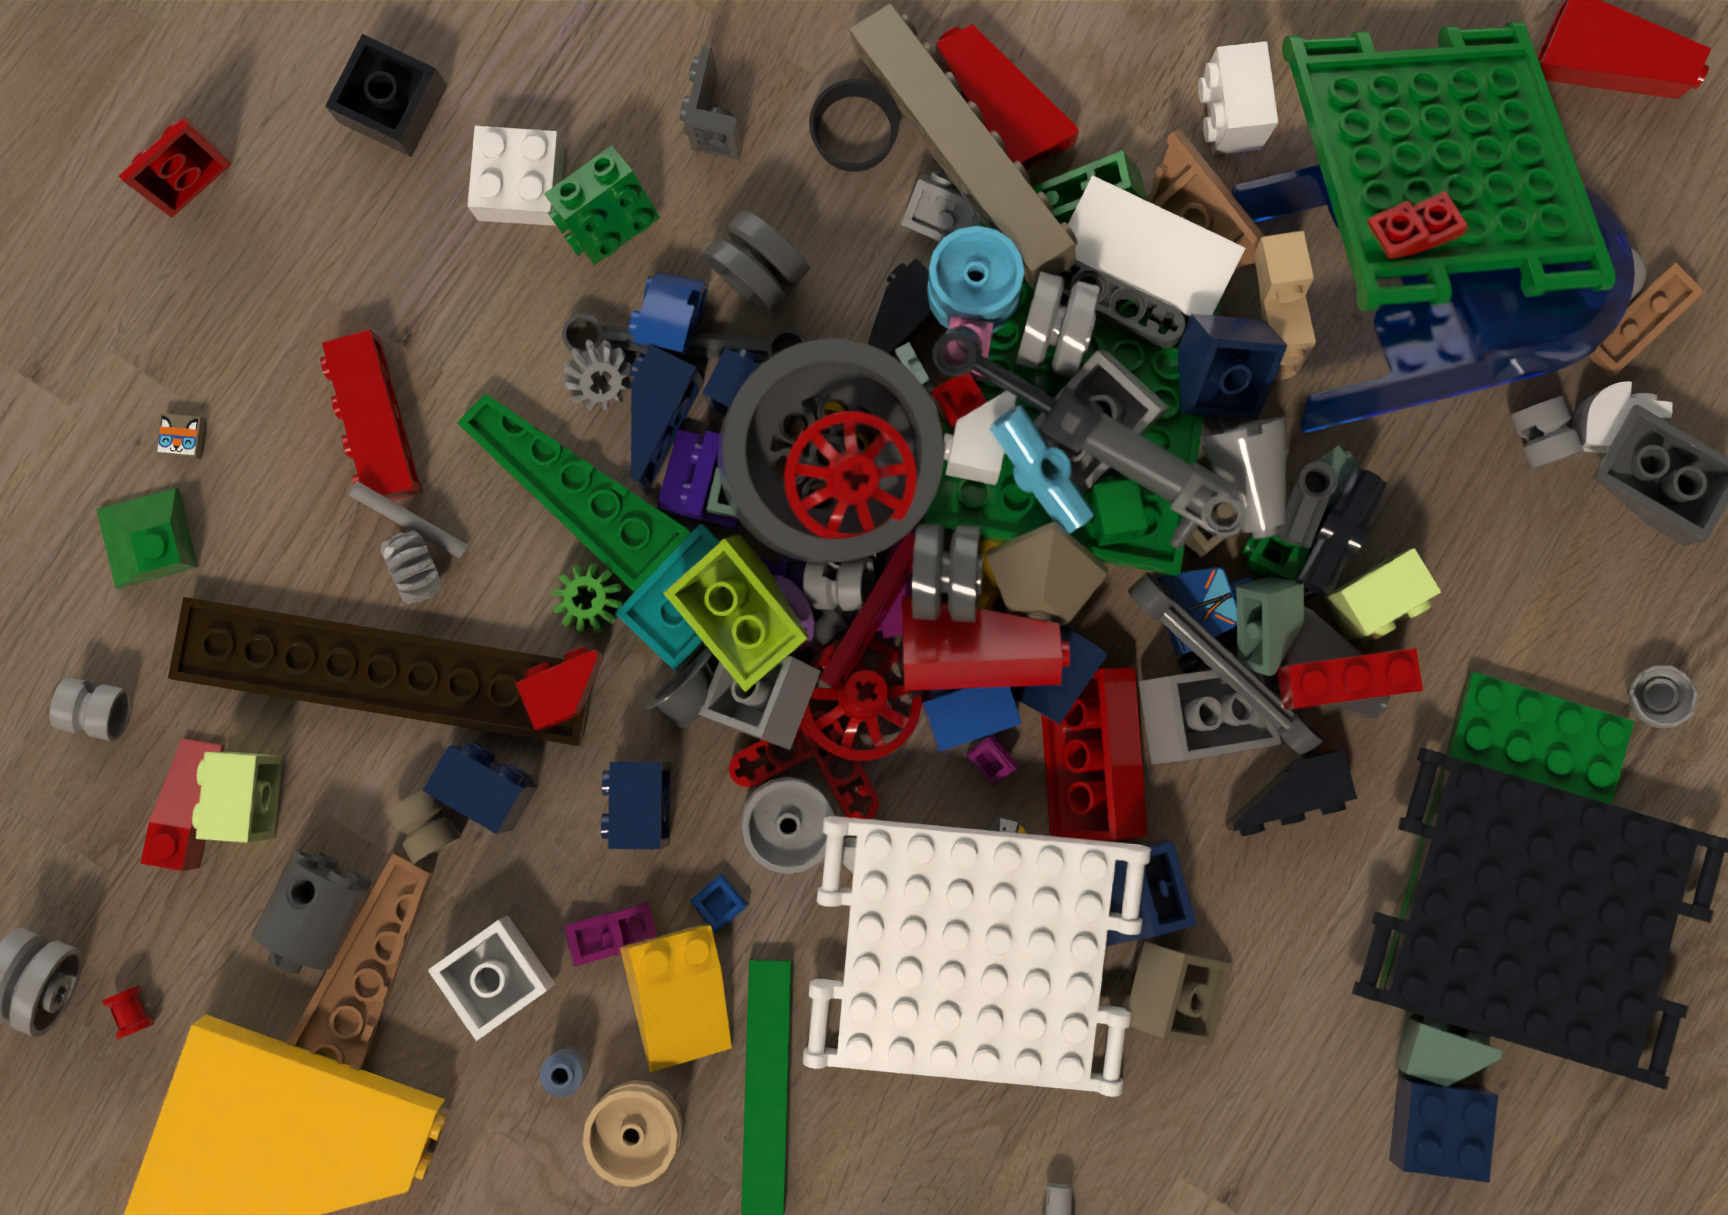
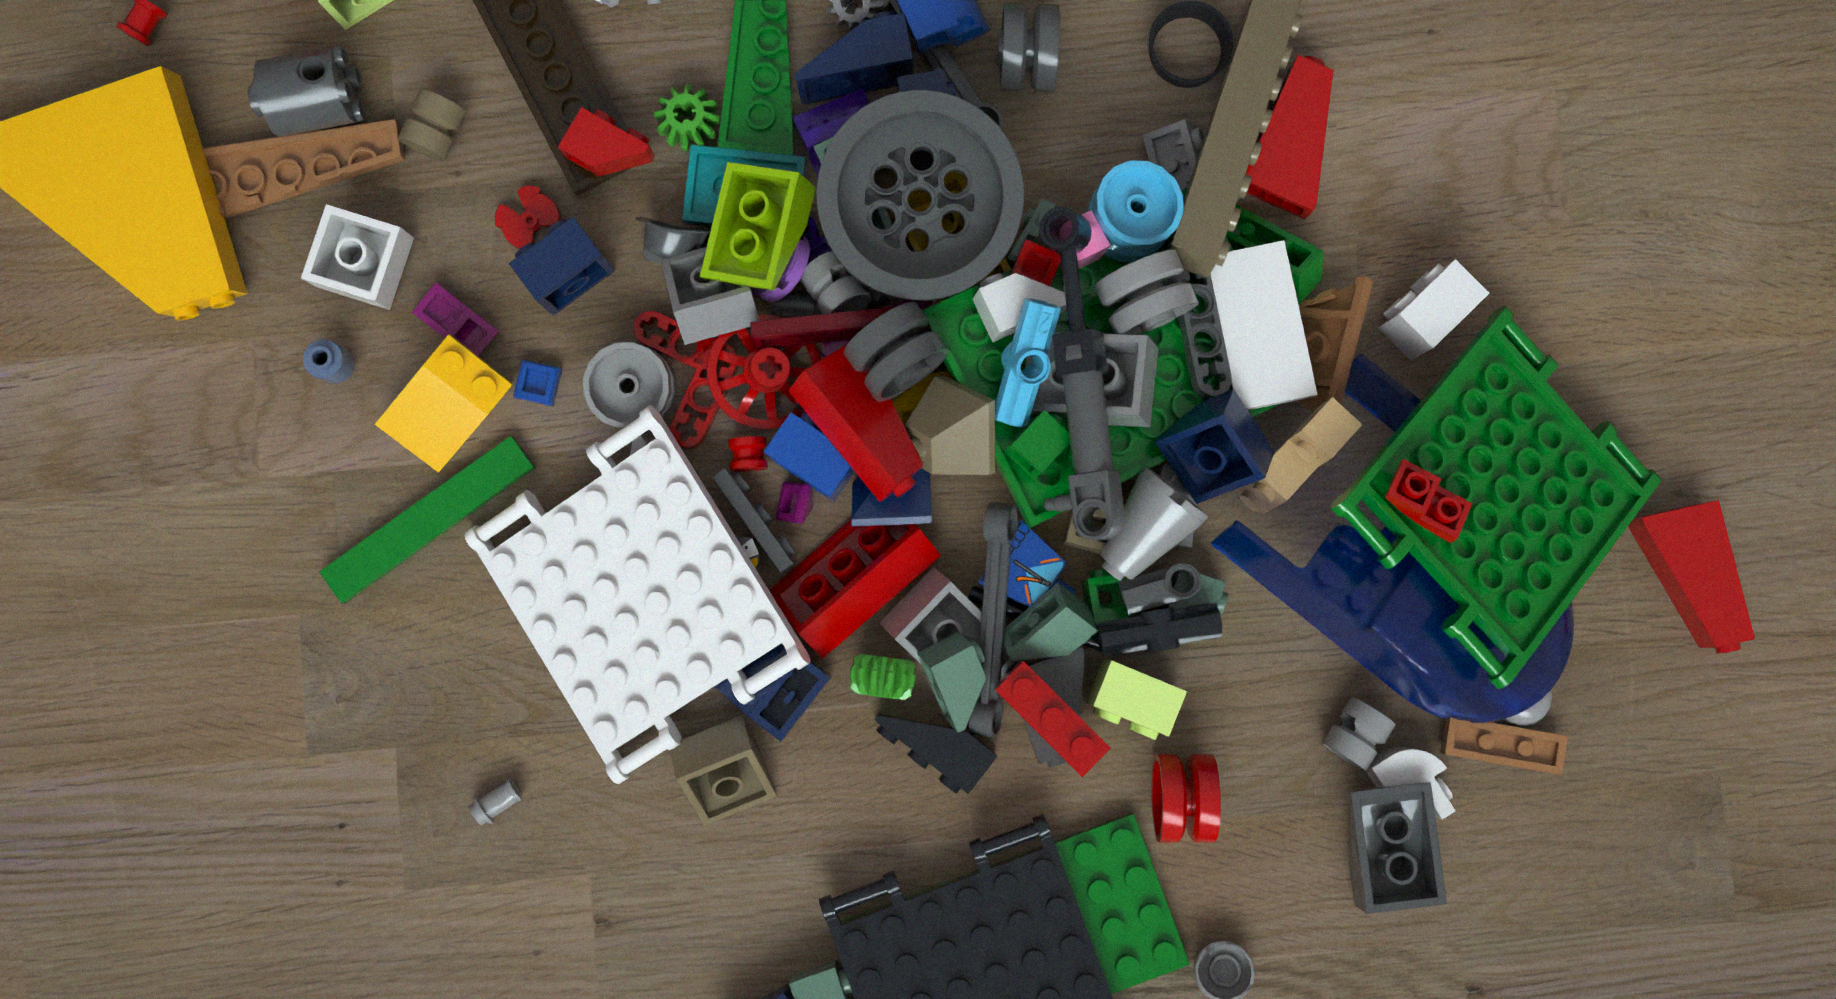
camera: 50 degrees right, 0 degrees up
dark blue brick [422,742,538,834] -> none
tan wheel [582,1080,684,1187] -> none
red wheel [784,412,917,539] -> none
black slope [867,258,935,357] -> none
none -> red piece [494,185,561,249]
none -> dark grey plate [712,468,796,574]
none -> red wheel [728,436,768,472]
none -> bright green gear [849,653,916,700]
none -> sand green slope [917,632,986,733]
none -> red wheel [1151,754,1221,843]

